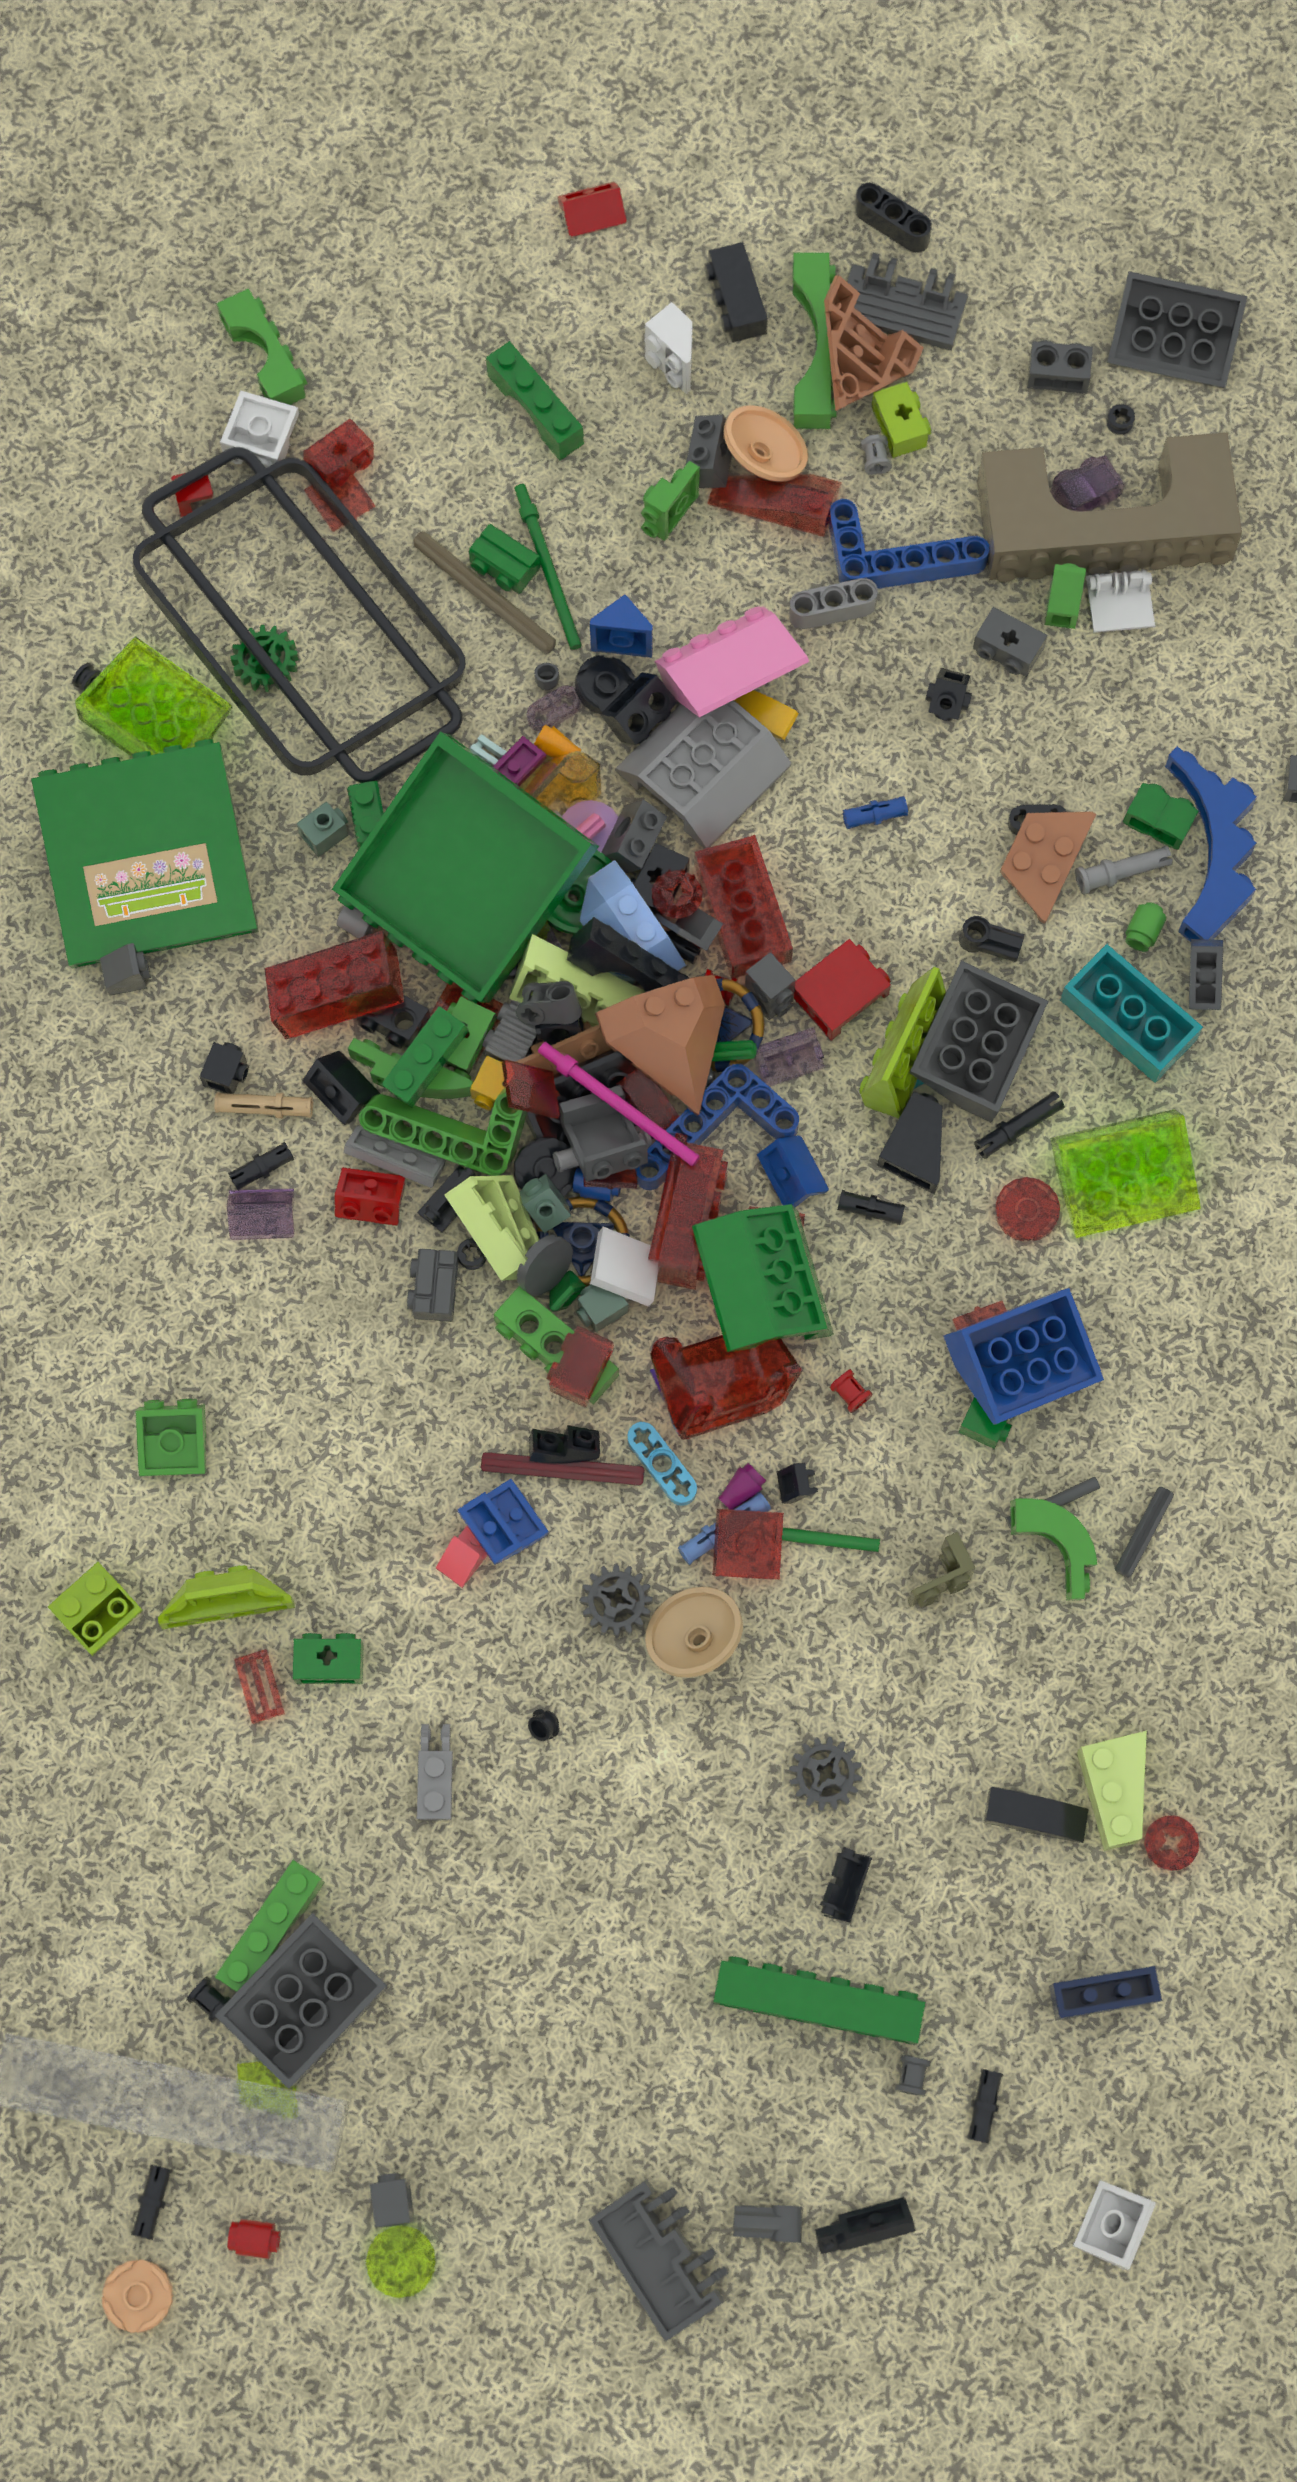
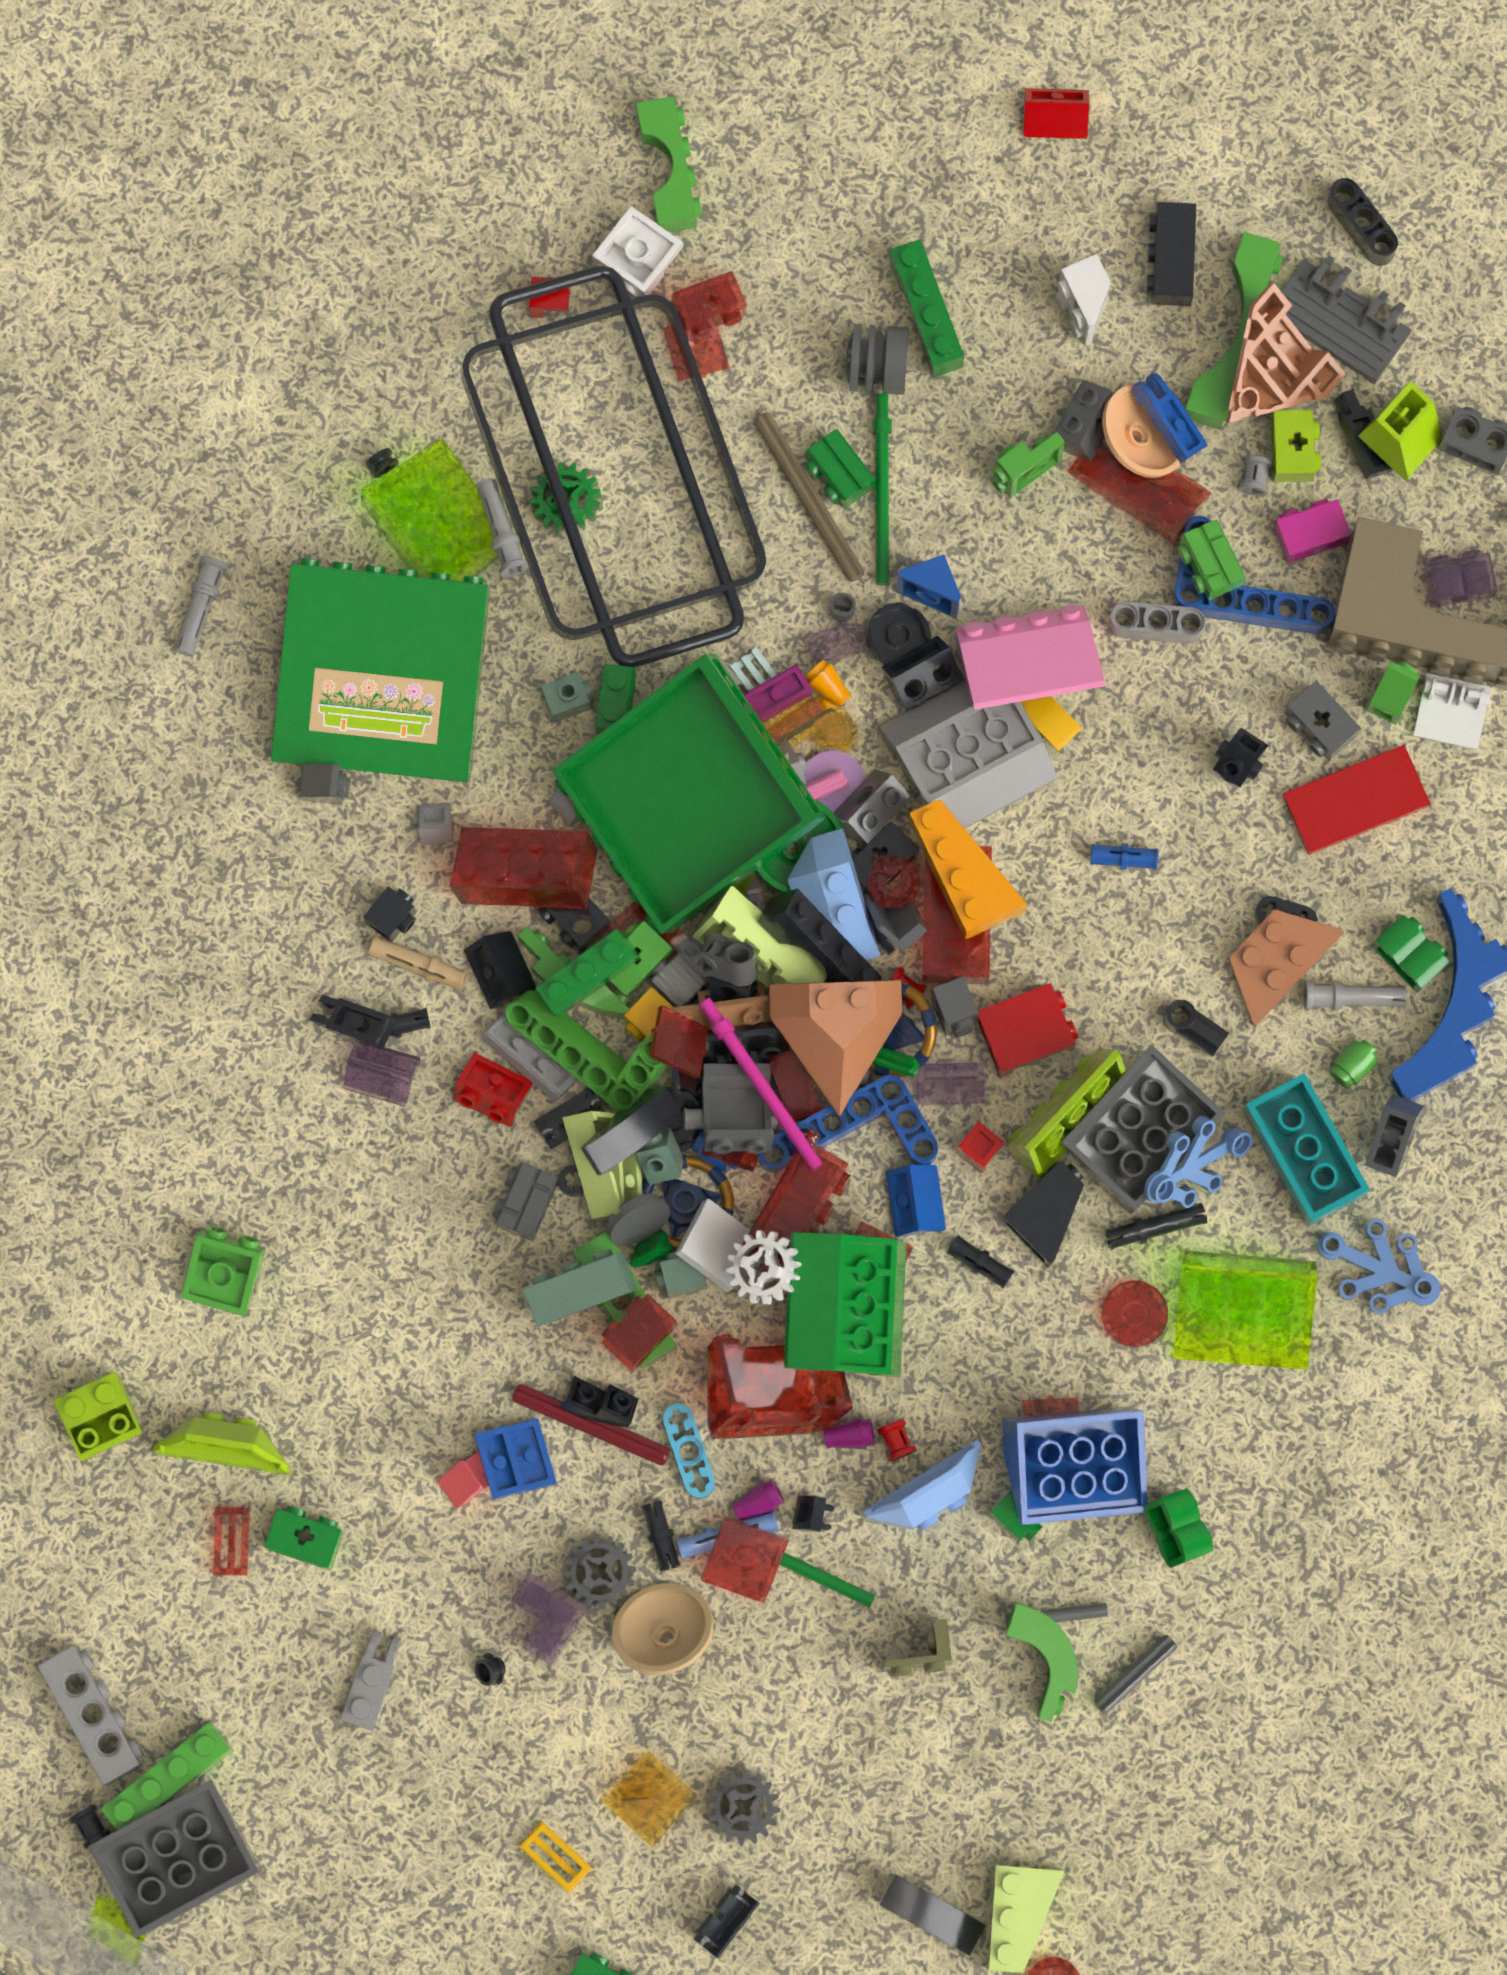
camera: 20 degrees right, 5 degrees up
none -> light grey brick [38,1645,144,1786]
none -> black hinge [310,995,397,1050]
none -> light grey slope [417,803,453,845]
none -> light grey pin [476,478,529,577]
none -> clear purple brick [511,1572,588,1668]
none -> yellow tile [519,1821,592,1894]
none -> sand green wedge [523,1249,637,1327]
none -> black slope [581,1086,682,1175]
none -> clear yellow slope [602,1751,699,1848]
none -> black pin [641,1500,681,1572]
none -> white gear [726,1230,801,1305]
none -> magenta cone [824,1416,875,1450]
none -> dark grey wheel [846,324,909,395]
none -> light blue wedge [862,1439,981,1531]
none -> light orange wedge [909,799,1027,940]
none -> red panel [956,1121,1005,1173]
none -> blue hinge [1132,373,1207,464]
none -> medium blue plant [1144,1116,1252,1208]
none -> green brick [1144,1488,1213,1568]
none -> bright green brick [1178,519,1246,600]
none -> dark pink brick [1274,499,1351,564]
none -> red tile [1282,745,1431,855]
none -> medium blue plant [1317,1219,1440,1315]
none -> black hinge [1334,389,1393,480]
none -> lime slope [1358,381,1443,481]

